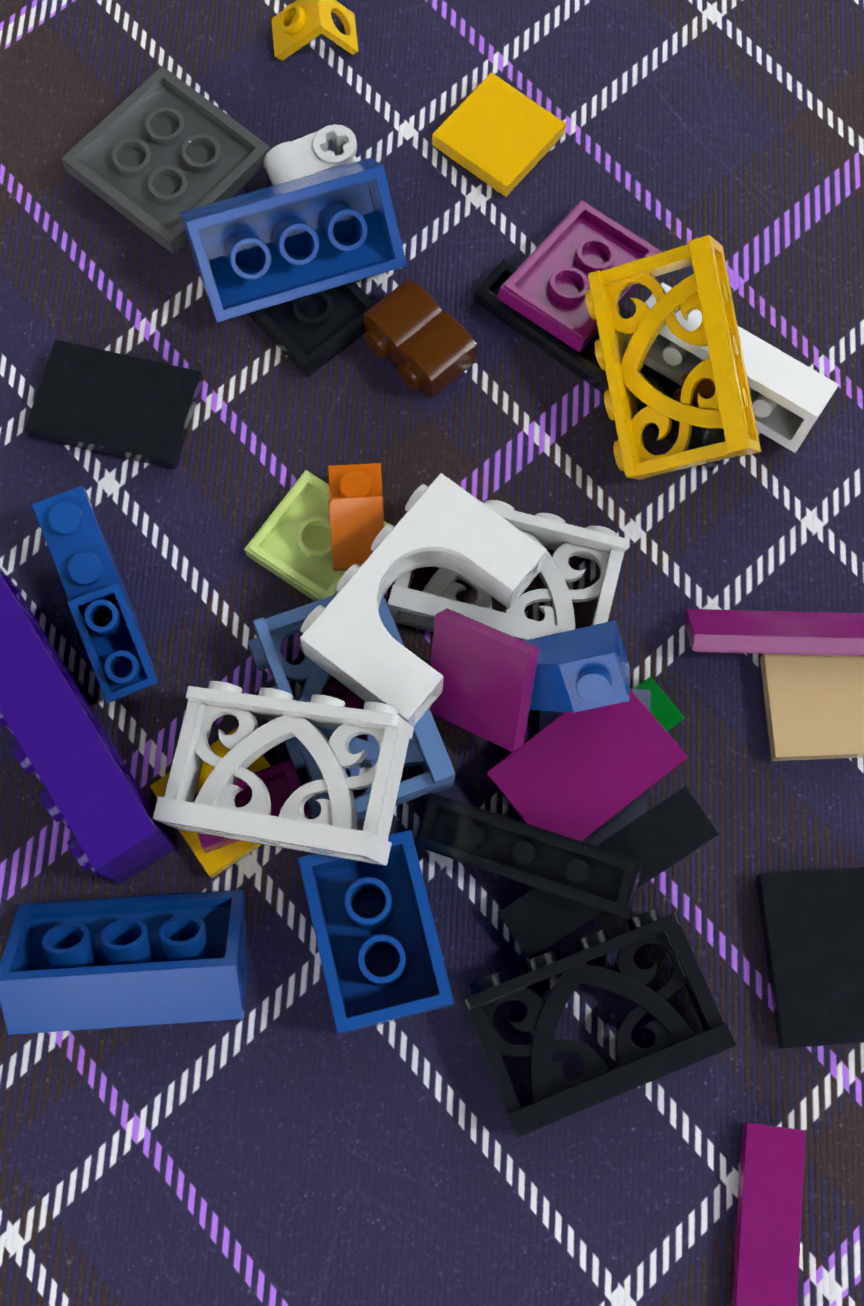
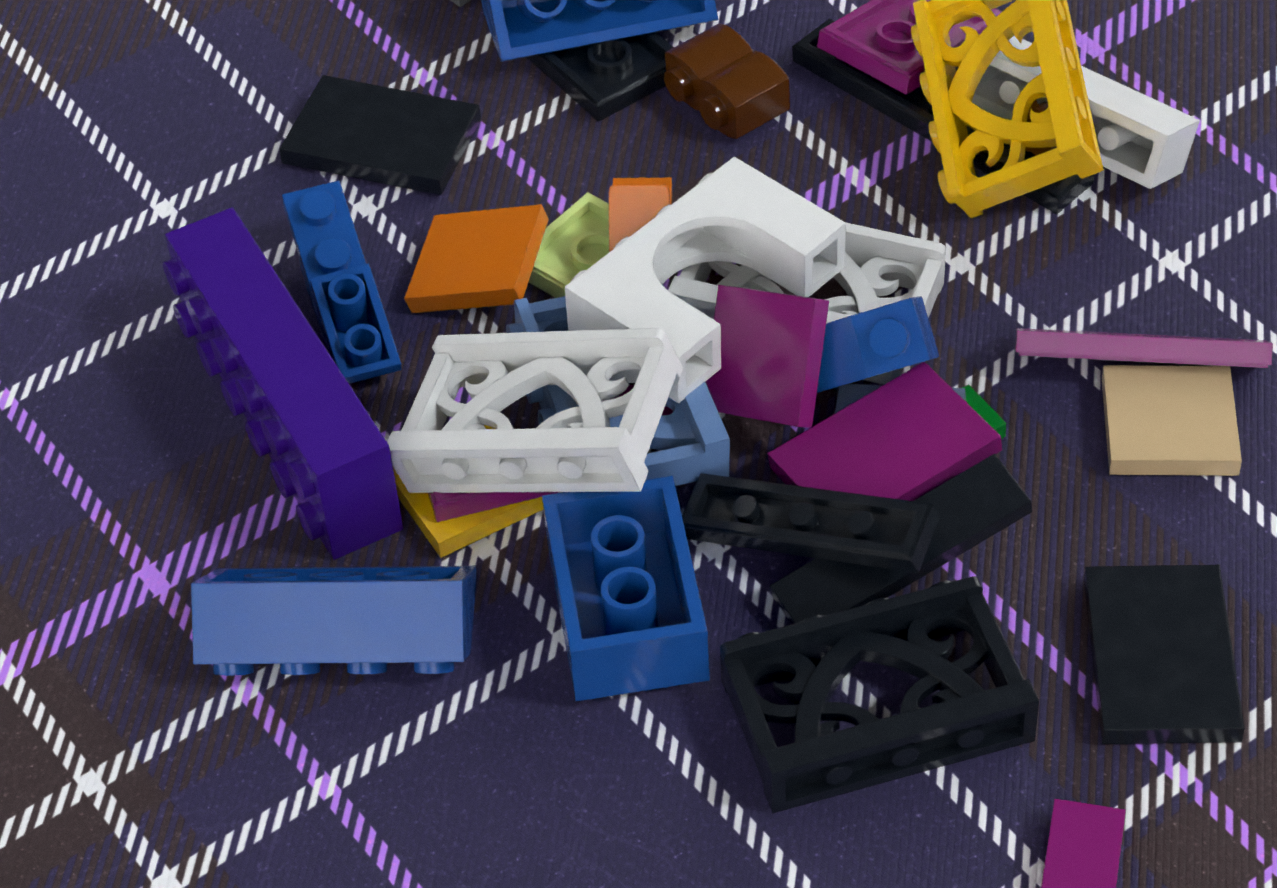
camera: 10 degrees right, 25 degrees down
none -> orange tile [404,204,549,313]

